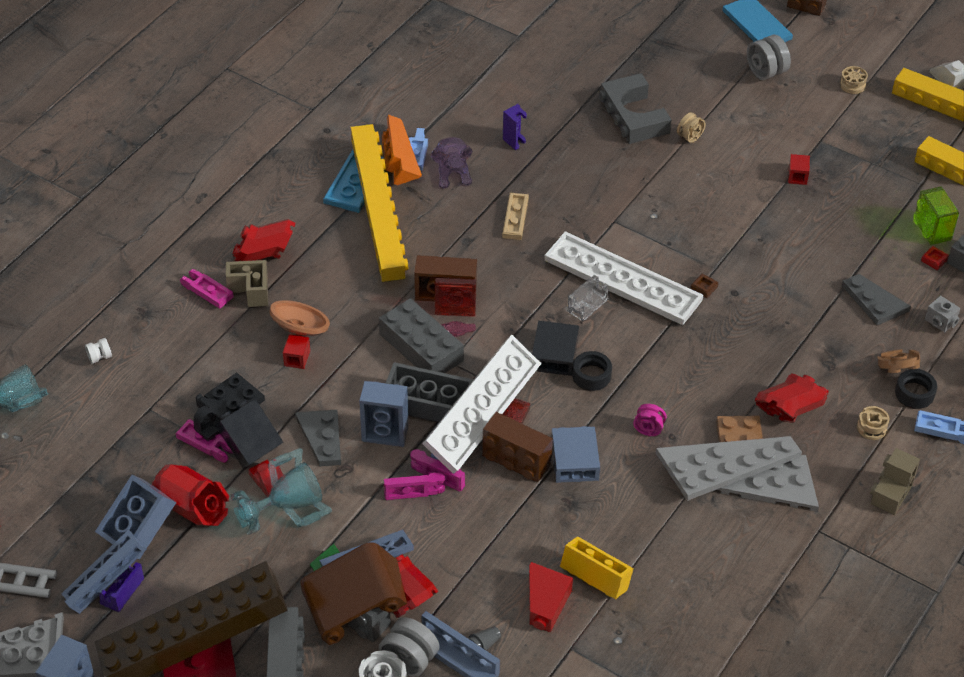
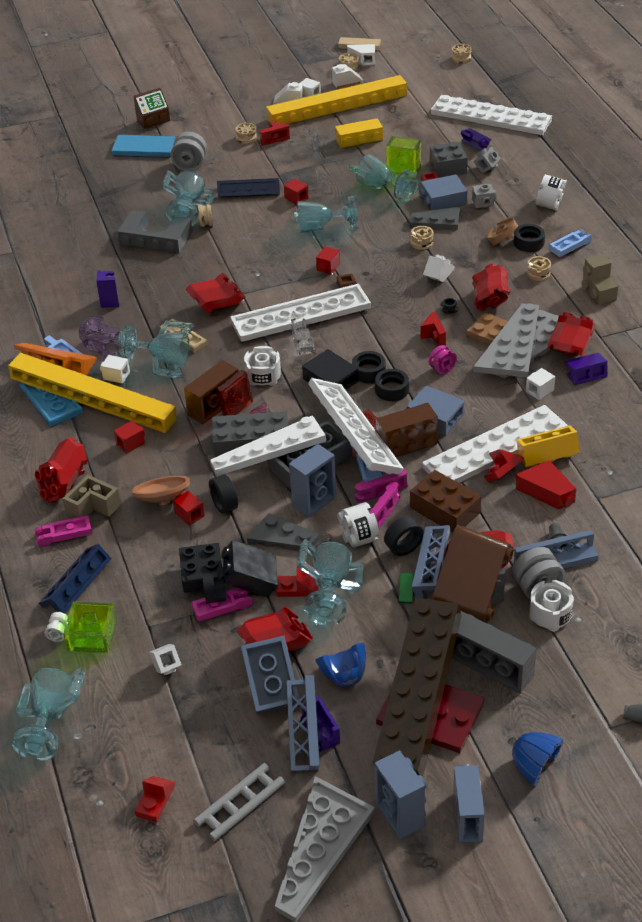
camera: 50 degrees left, 5 degrees down
none -> dark blue fence [39,544,112,614]
none -> clear neon green brick [63,601,117,653]
none -> white brick [100,355,130,384]
none -> red brick [114,421,145,454]
none -> clear light blue piece [117,320,194,378]
none -> white brick [149,644,181,675]
none -> clear light blue piece [162,170,214,226]
none -> red brick [186,272,246,314]
none -> black tyre [209,474,238,514]
none -> white wing [210,416,326,476]
none -> dark blue fence [217,178,280,197]
none -> white brick [244,346,281,386]
none -> red slope [259,121,290,146]
none -> clear light blue piece [294,196,358,233]
none -> blue hair [315,643,366,688]
none -> red brick [316,246,340,274]
none -> white brick [337,502,379,547]
none -> clear light blue piece [348,154,419,202]
none -> black tyre [375,369,409,401]
none -> black tyre [384,516,424,556]
none -> reddish brown brick [410,470,482,533]
none -> tan wheel [411,226,433,250]
none -> sand blue brick [419,175,467,210]
none -> red slope [420,312,446,346]
none -> white plate [422,405,568,483]
none -> white slope [423,254,455,282]
none -> black plate [440,298,459,313]
none -> red slope [484,449,524,482]
none -> white brick [526,368,555,400]
none -> red brick [547,312,596,357]
none -> dark purple hinge [565,353,608,385]

